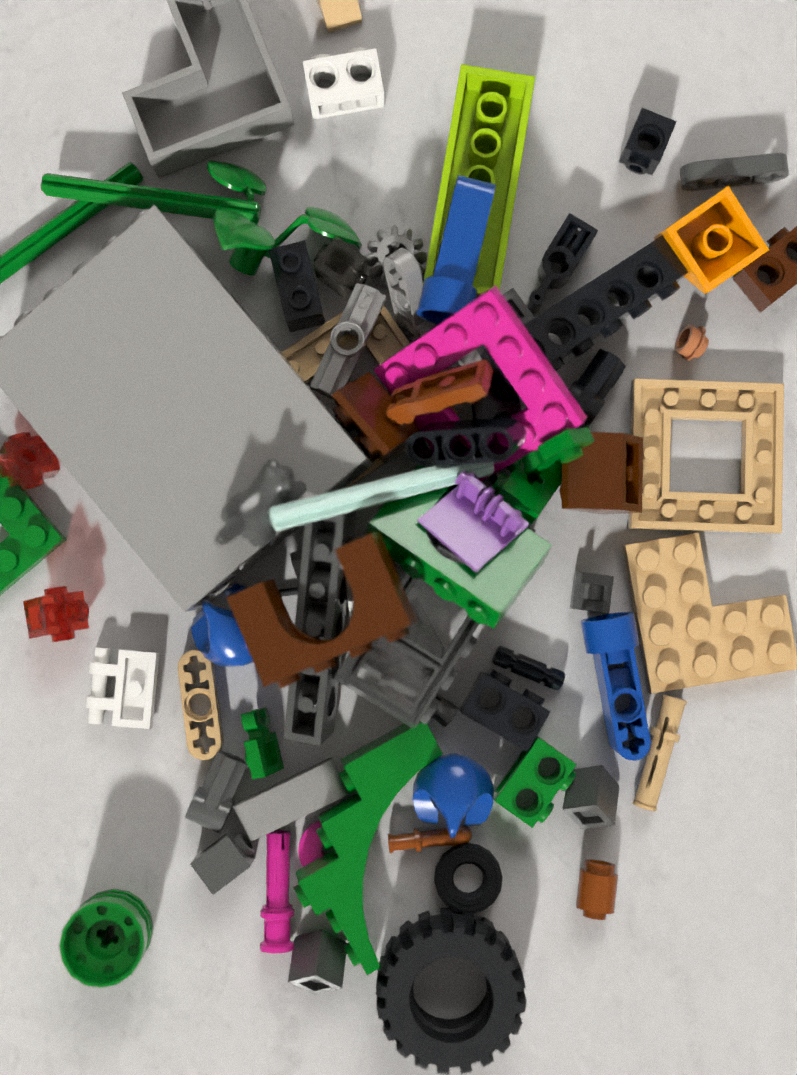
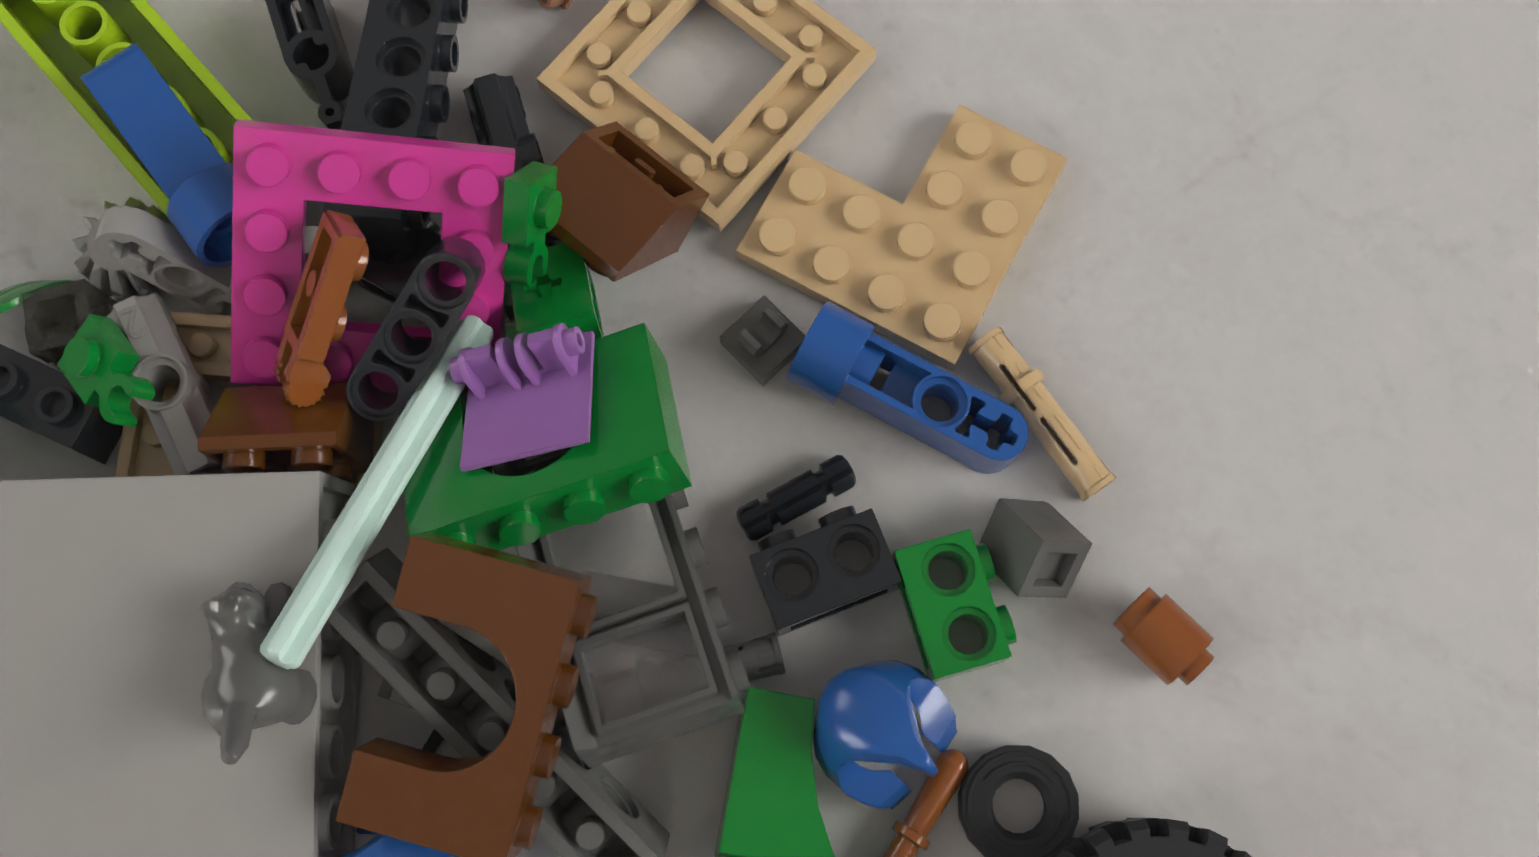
camera: 45 degrees left, 10 degrees down
none -> green plate [57,313,155,427]

